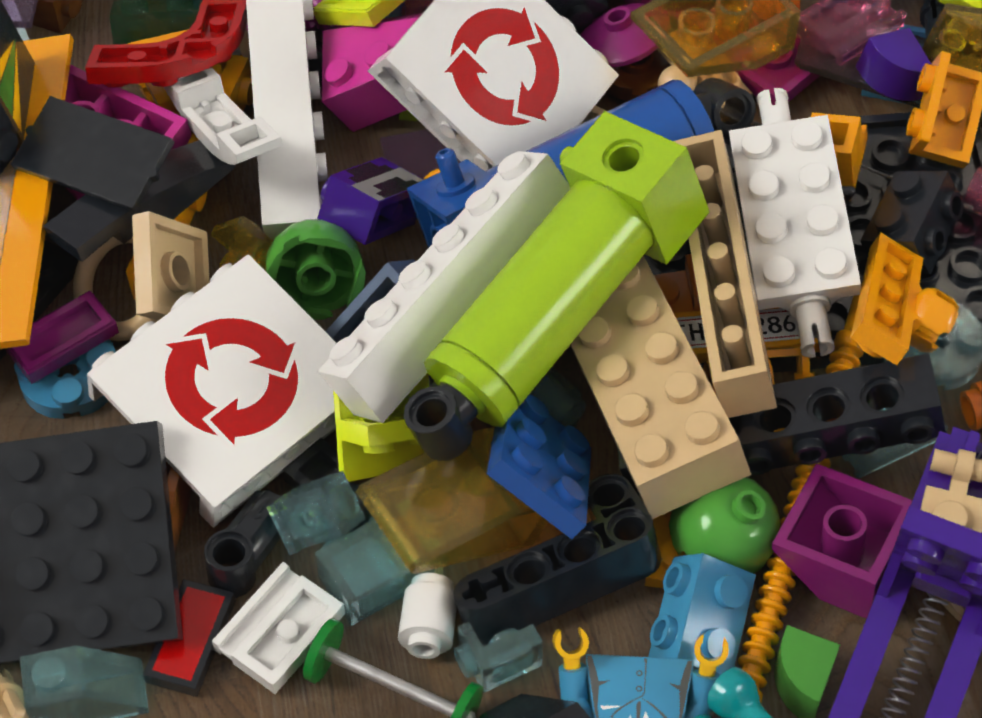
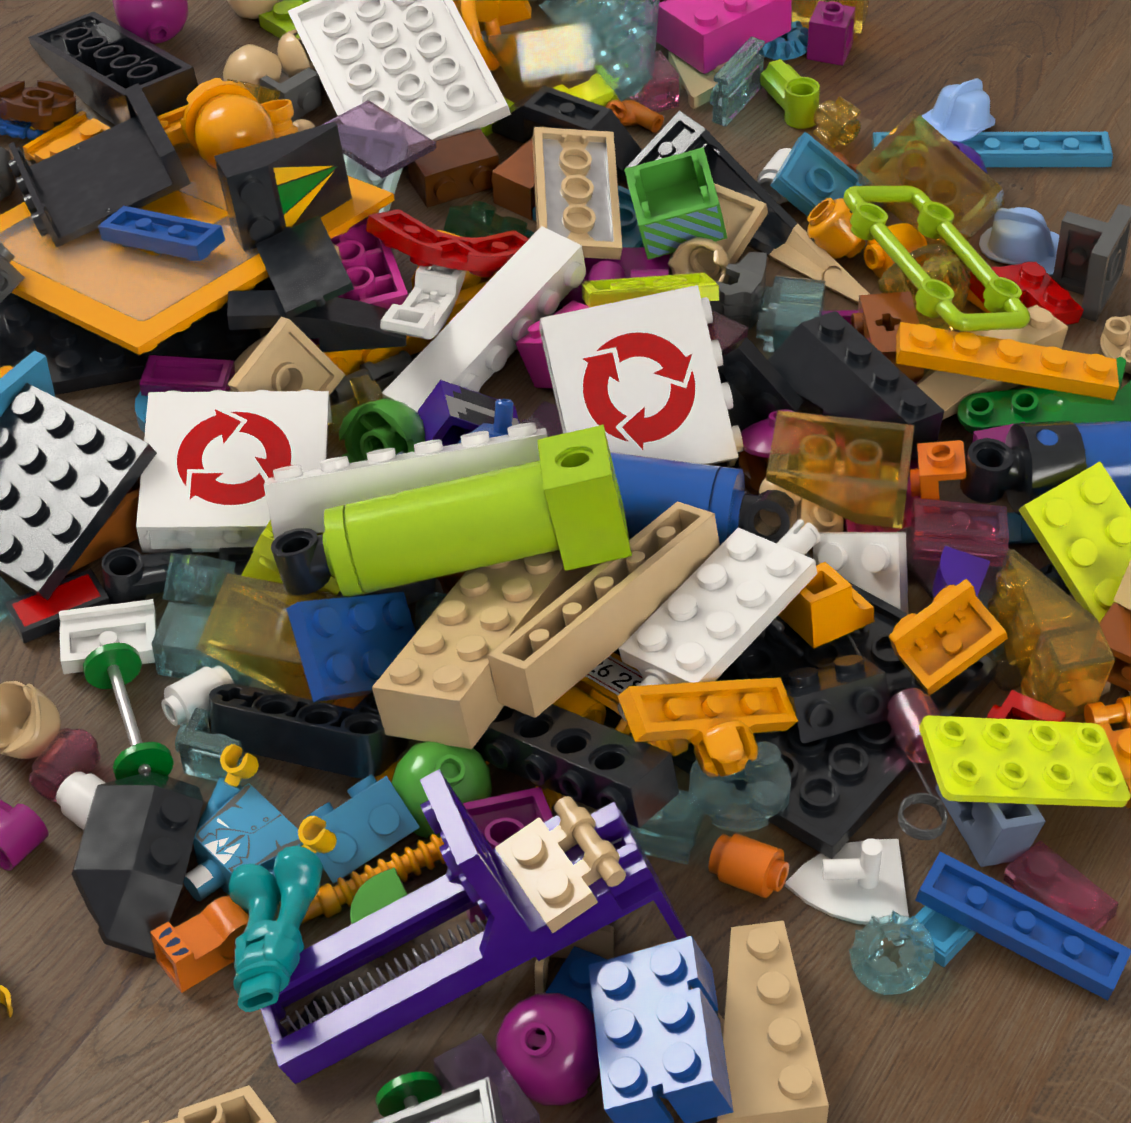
camera: 45 degrees right, 10 degrees down
none -> dark grey pin [330,350,413,407]
none -> white wing [813,532,908,614]

